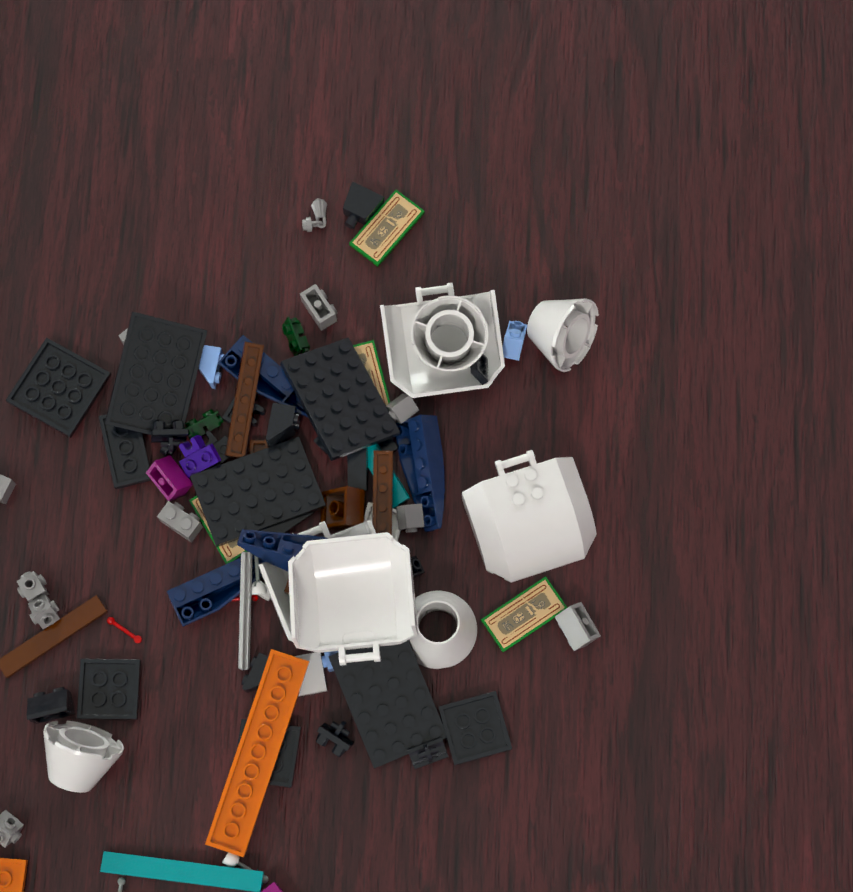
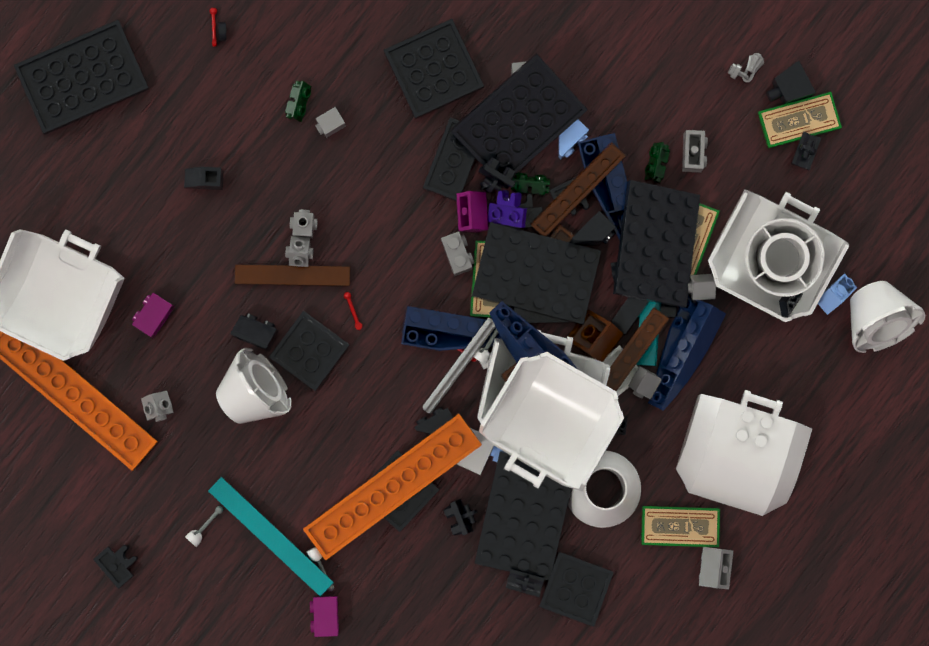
camera: 30 degrees right, 10 degrees up
none -> black hips [791,131,821,171]

